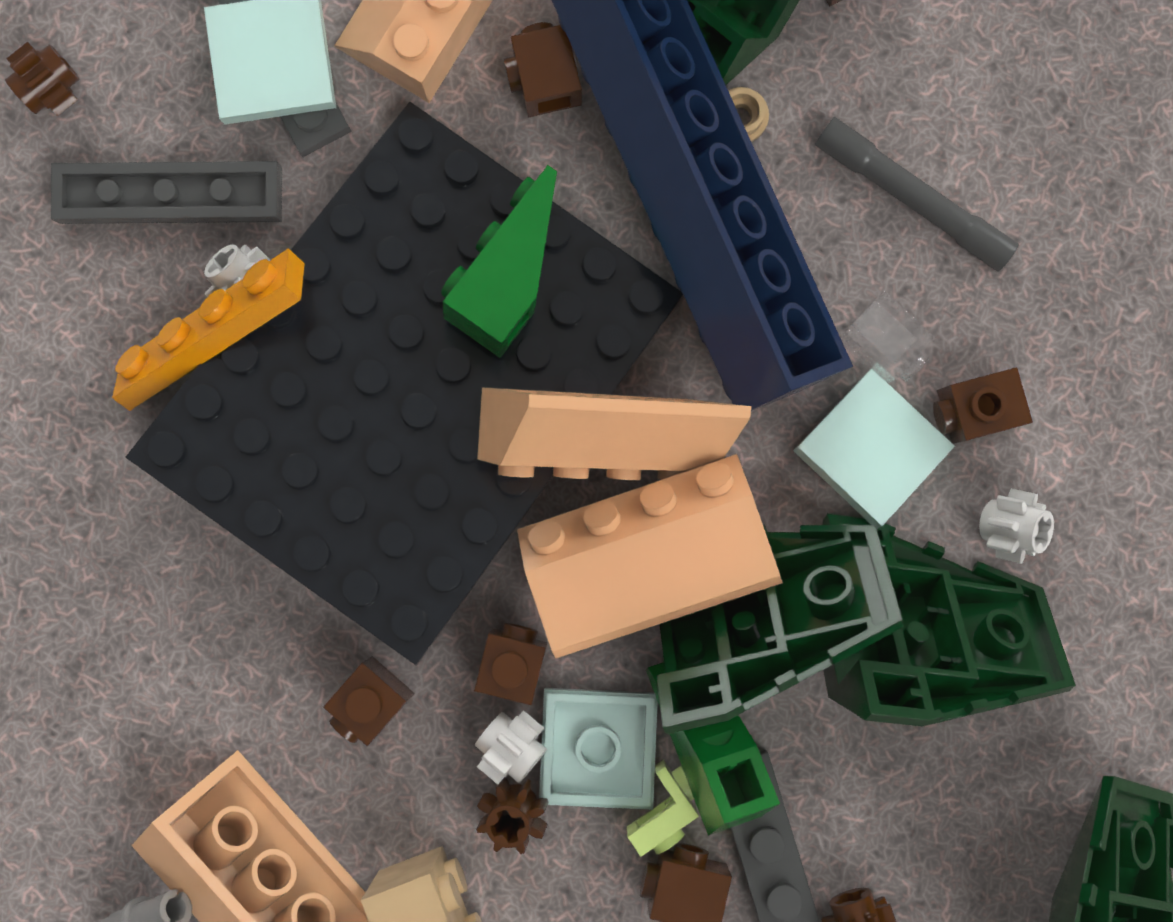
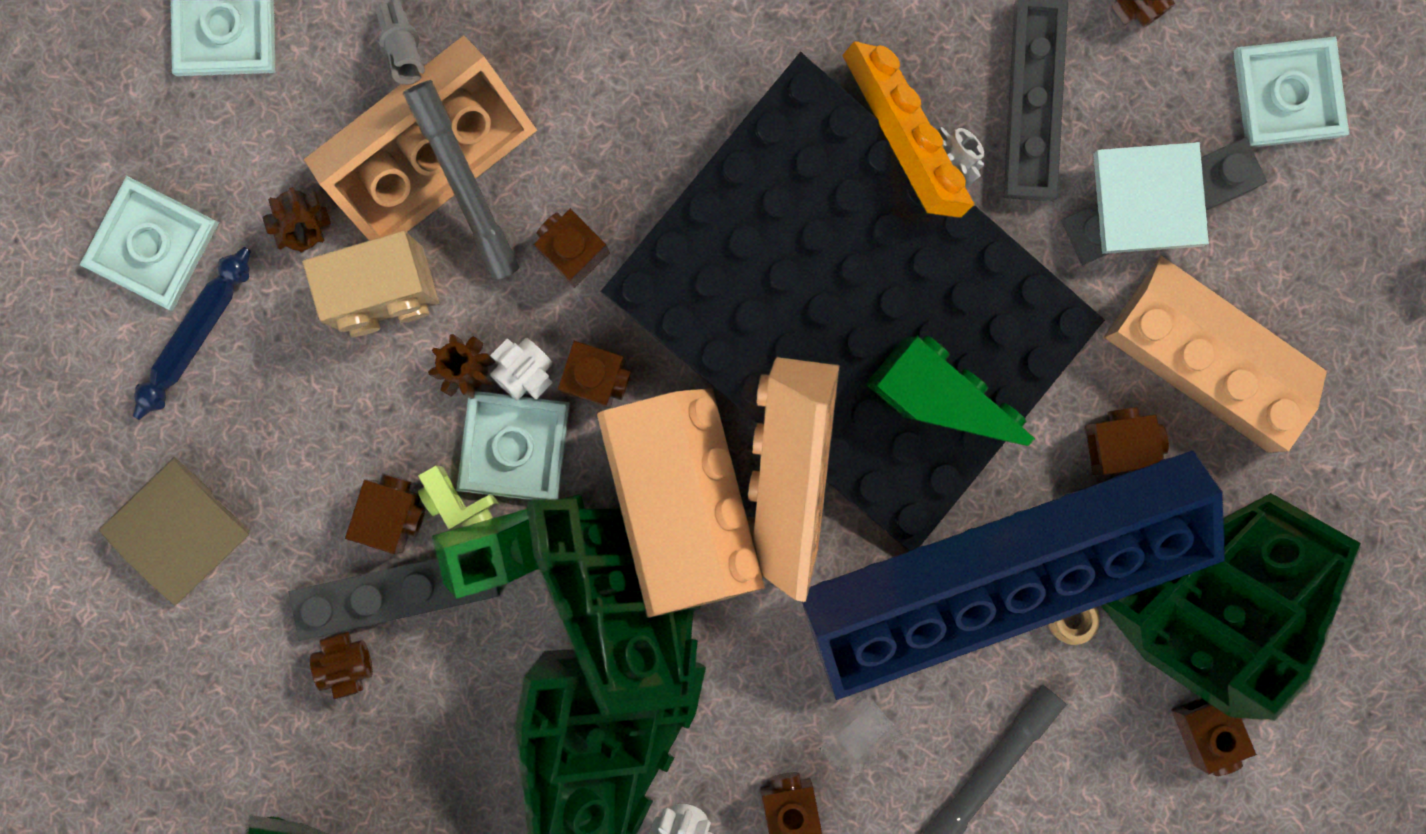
camera: 90 degrees right, 0 degrees up
light aqua tile [793,368,955,529] -> none
none -> dark grey piece [403,80,519,280]

